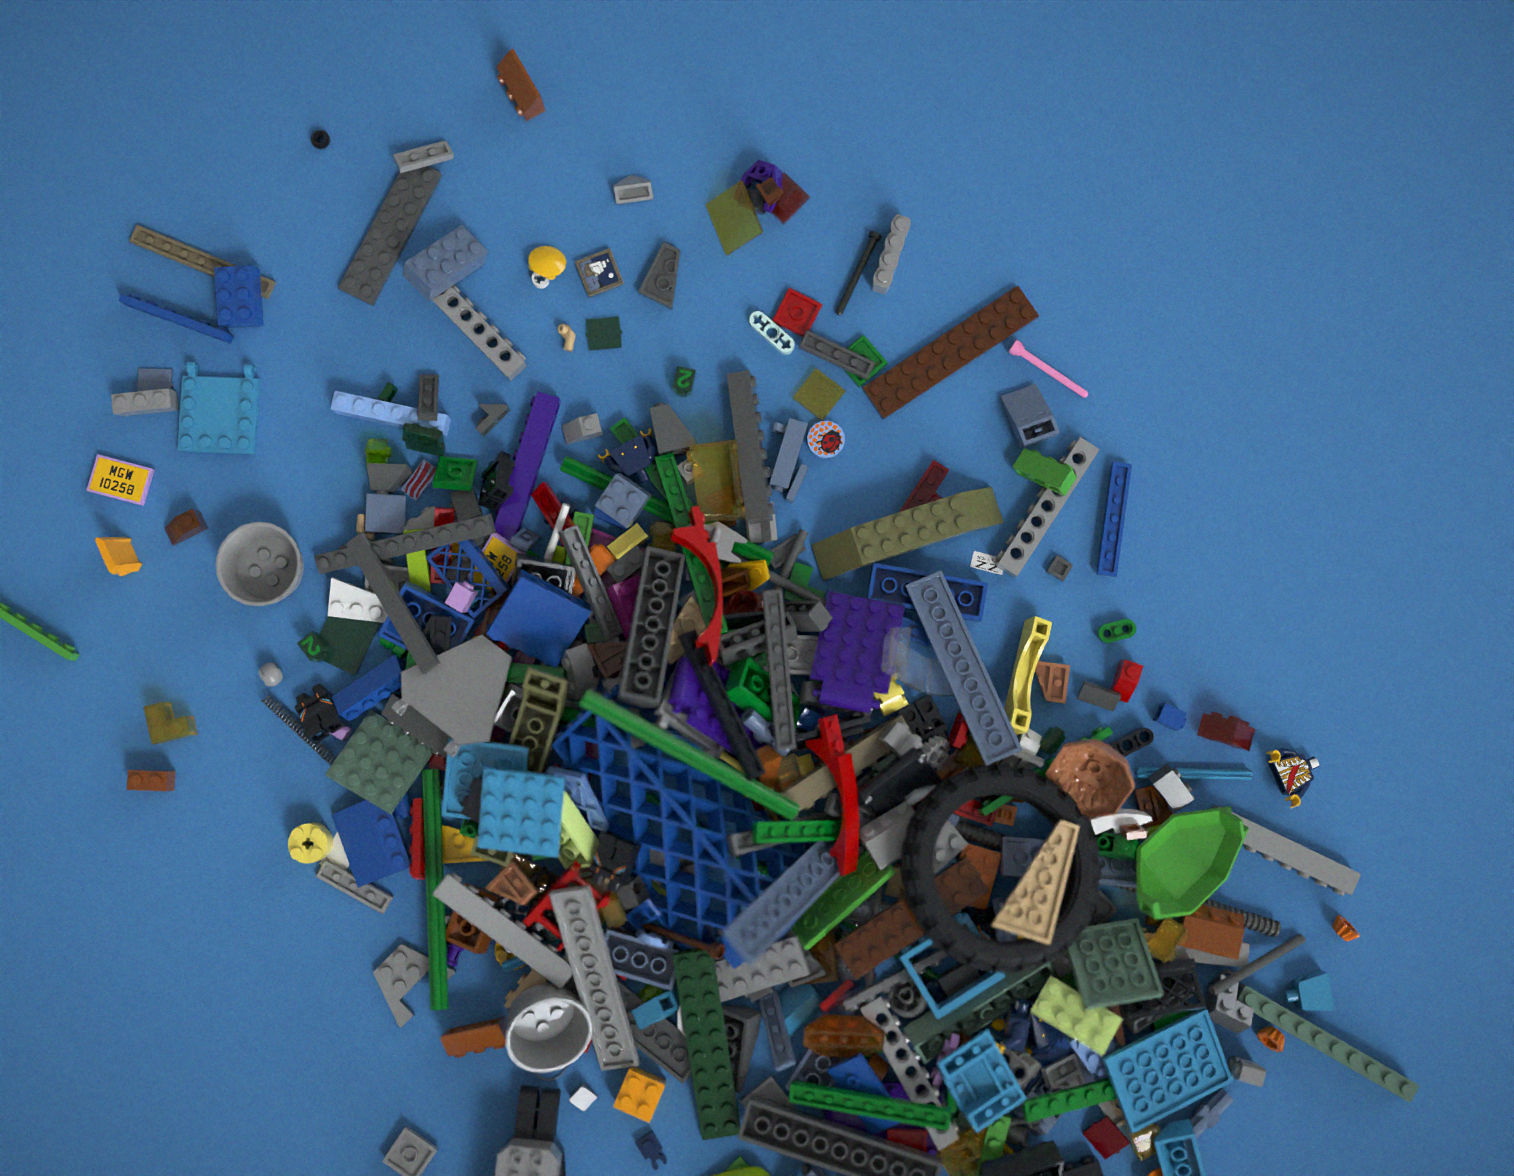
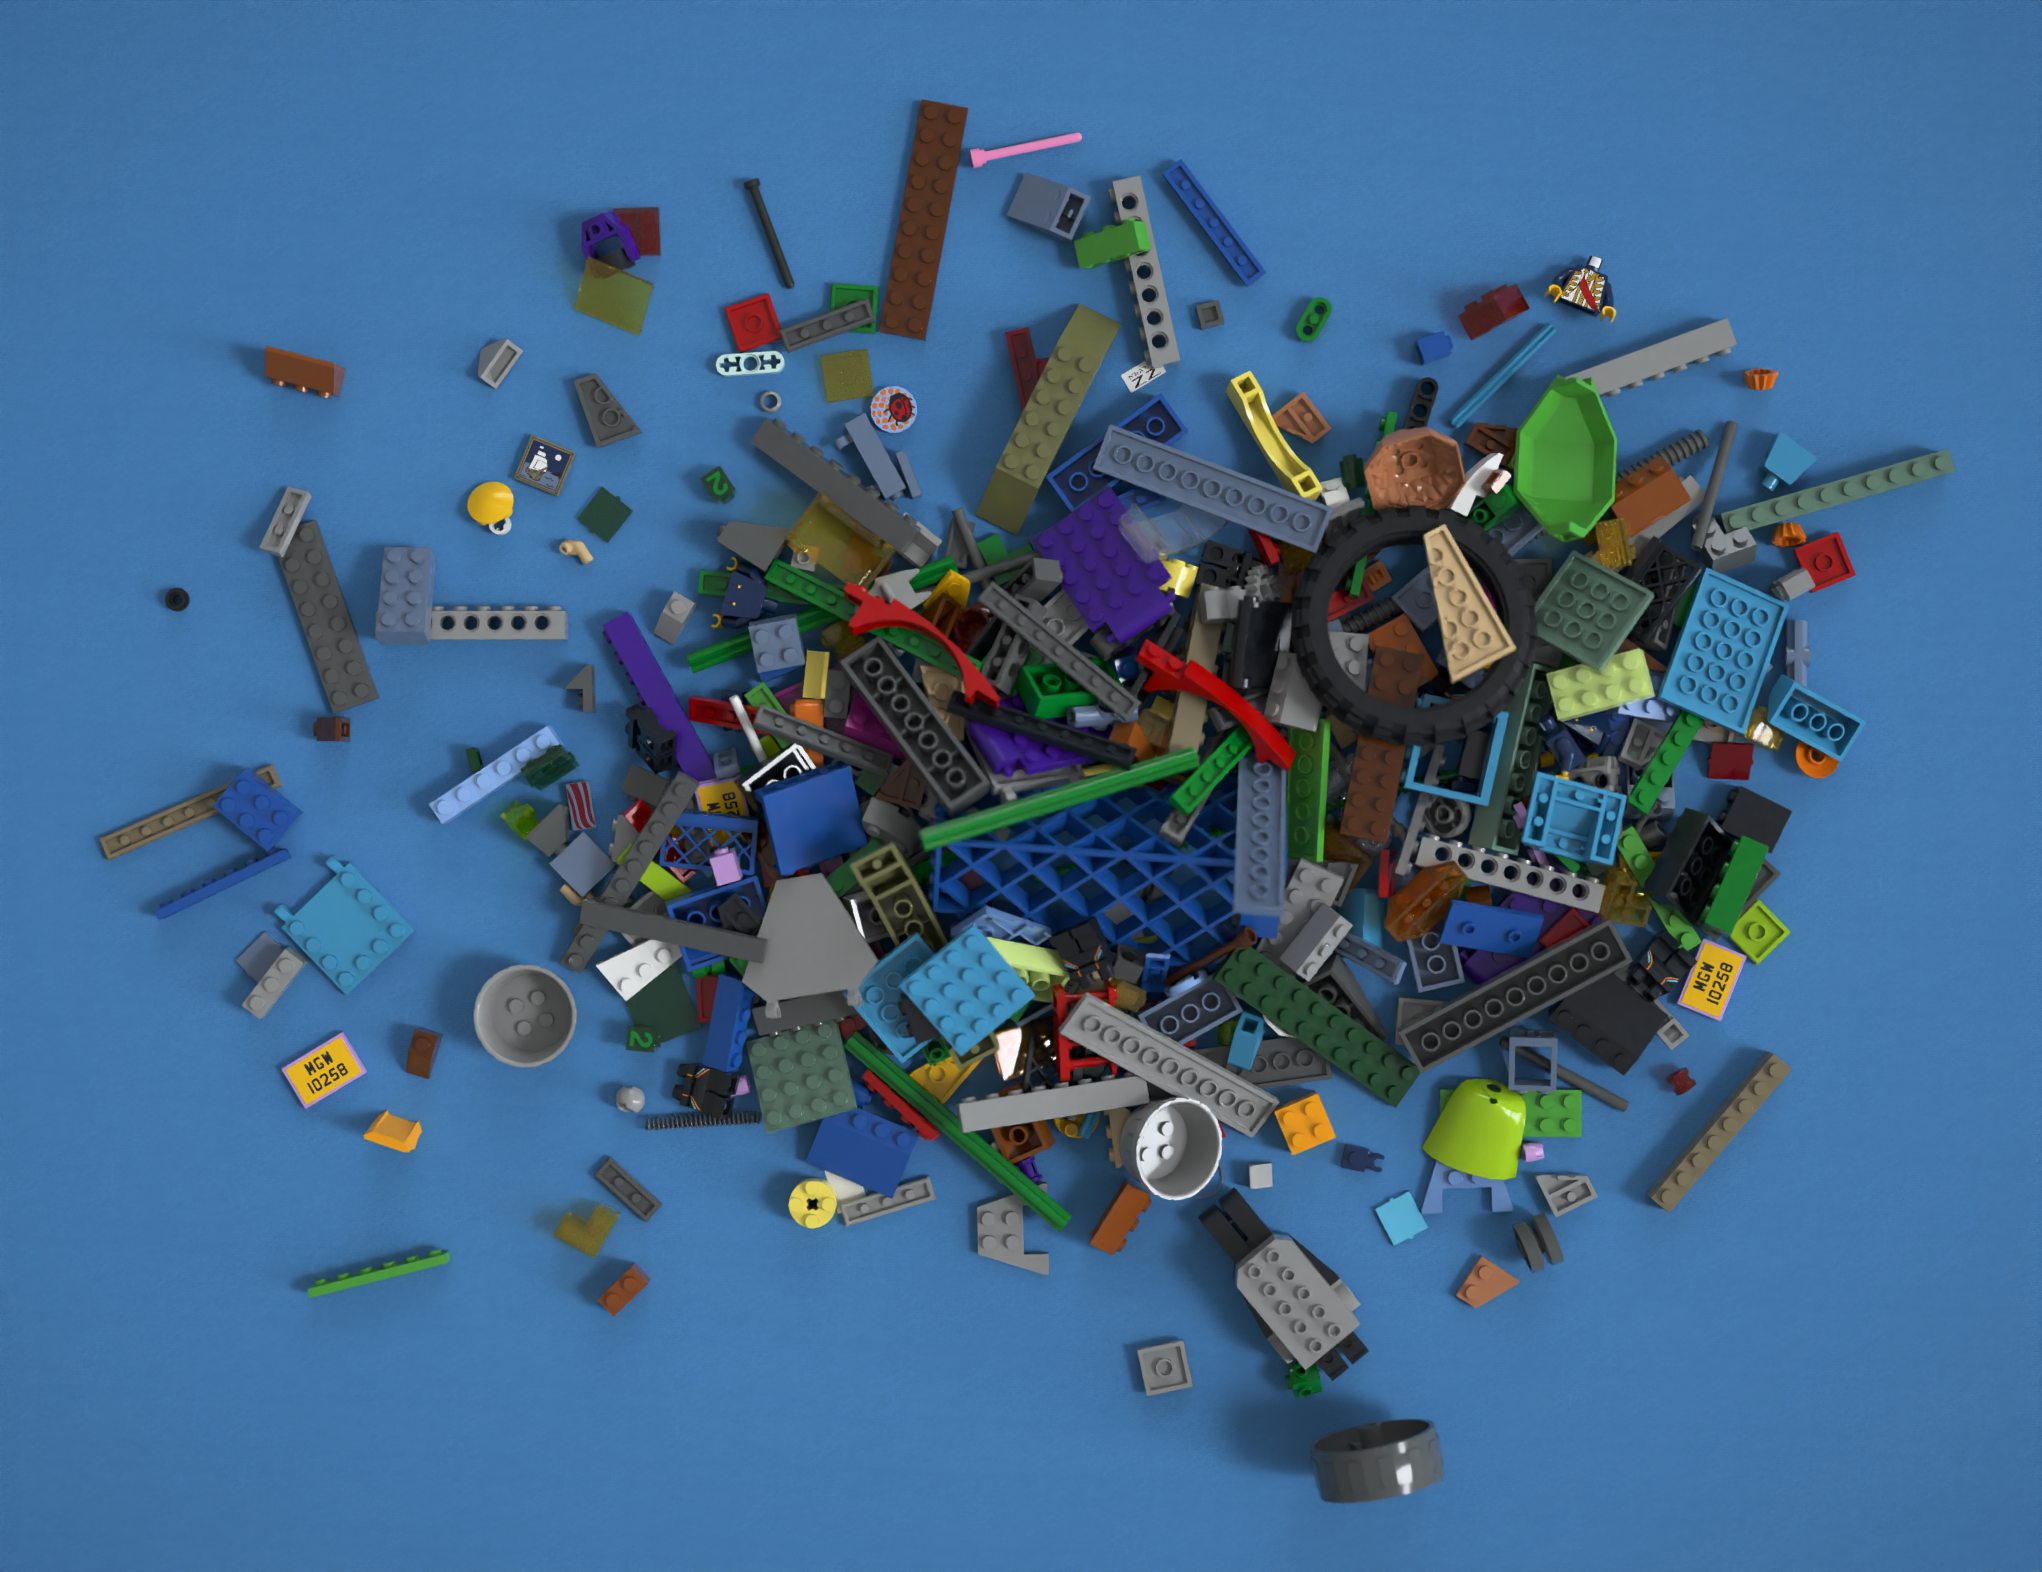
camera: 35 degrees left, 5 degrees up
dark grey tile [417,374,439,421] -> none
green tile [432,456,478,491] -> none
nougat wing [485,861,538,905] -> none
reddish brown panel [756,177,784,207] -> none
green plate [789,1080,952,1131] -> none
light grey brick [871,214,911,295] -> none
dark grey tile [1077,680,1121,711] -> none
red slope [1111,660,1143,703] -> none
brick [1149,763,1195,812] -> none
none -> slope [313,717,350,742]
none -> dark grey tile [594,1157,662,1222]
none -> red tile [696,975,719,1023]
none -> light grey piece [760,391,782,413]
none -> sand blue piece [1014,1002,1053,1027]
none -> light grey slope [1280,902,1353,981]
none -> red plate [1793,532,1856,593]

